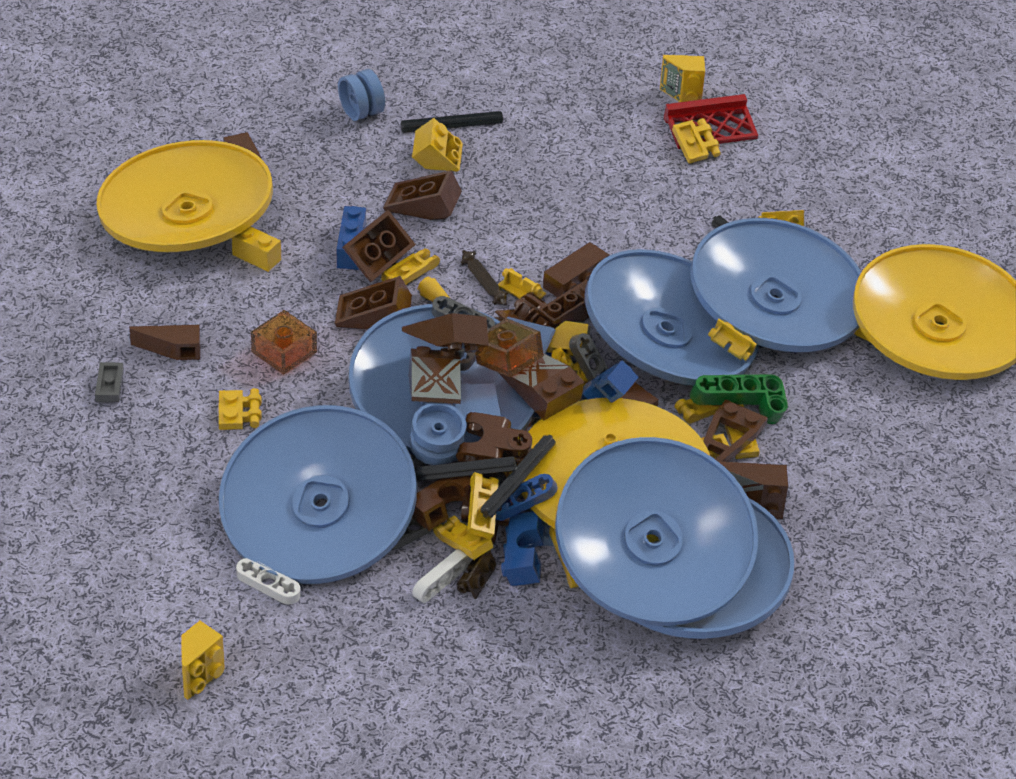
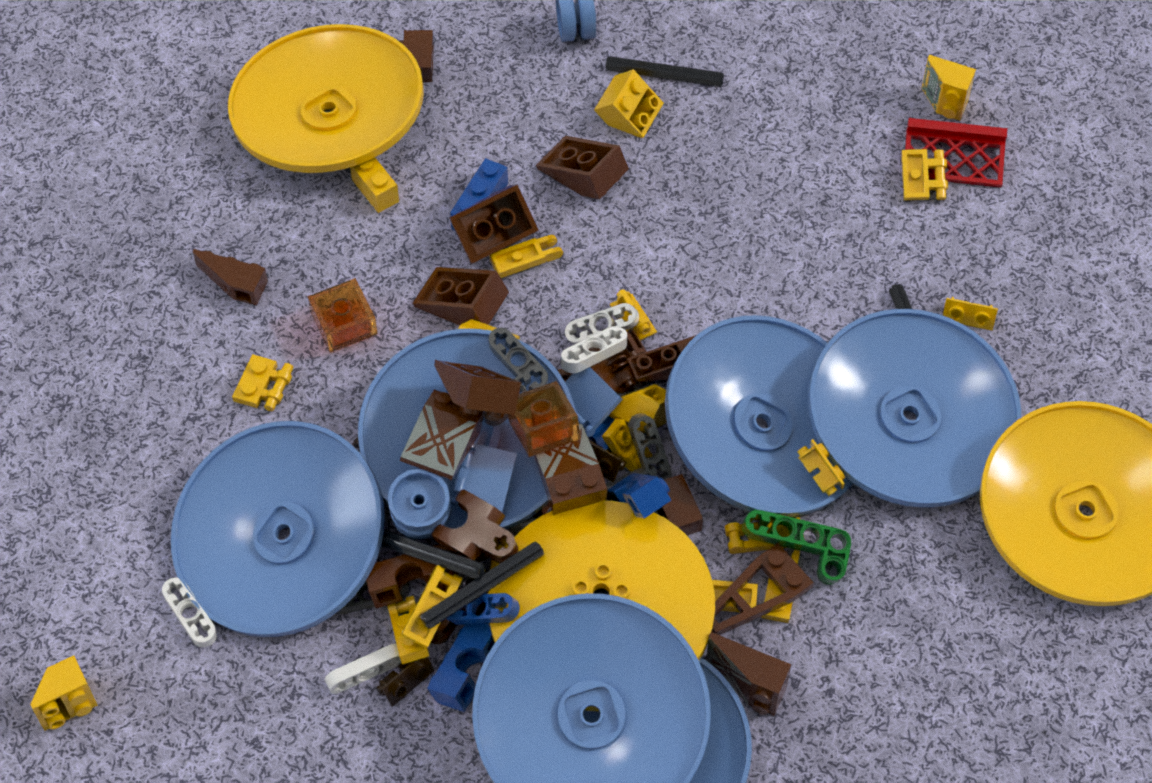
camera: 25 degrees right, 15 degrees up
dark grey plate [95,362,124,402] -> none
yellow cone [417,276,450,302] -> none
dark brown wheel [461,250,508,306] -> none
reddish brown brick [543,242,609,298] -> none
none -> white beam [561,327,627,373]
none -> white beam [565,303,639,344]

